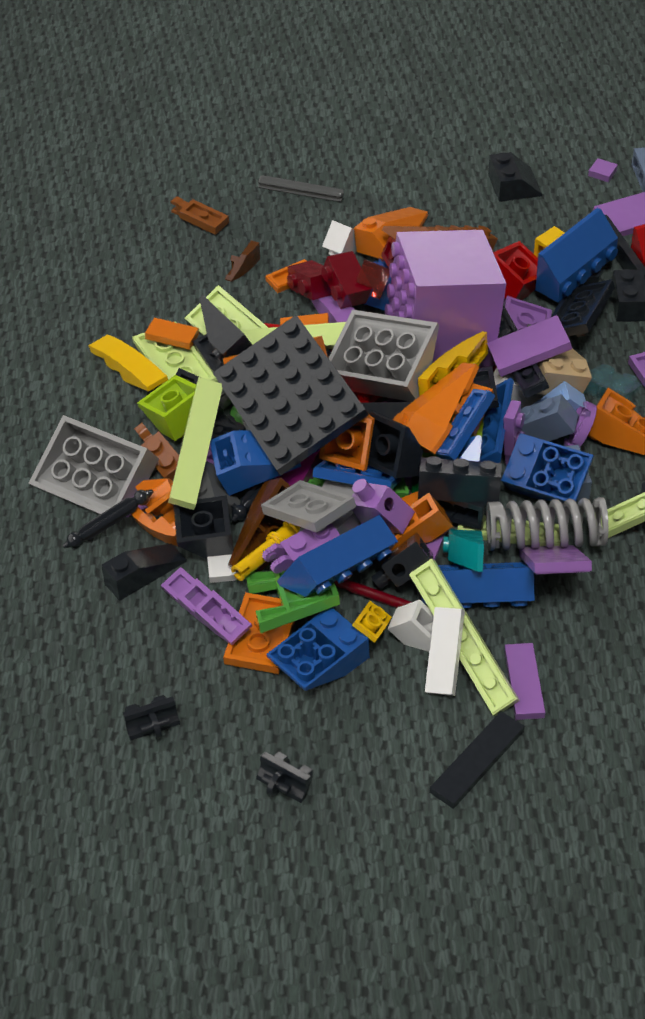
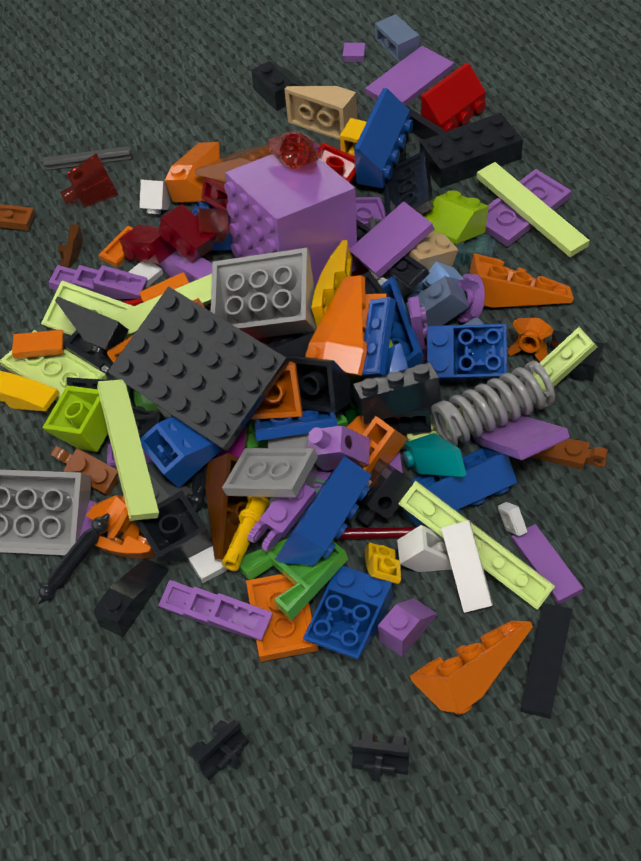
camera: 20 degrees left, 5 degrees up
none -> medium lavender slope [49,265,148,299]
none -> clear red torso [60,153,118,208]
none -> white tile [129,261,163,288]
none -> clear red hat [267,131,320,170]
none -> tan slope [285,86,358,140]
none -> medium lavender slope [378,598,437,657]
none -> orange wedge [410,620,533,714]
none -> lime slope [424,190,489,244]
none -> white tile [498,502,528,536]
none -> orange brick [508,318,554,362]
none -> dark orange plate [530,438,608,470]

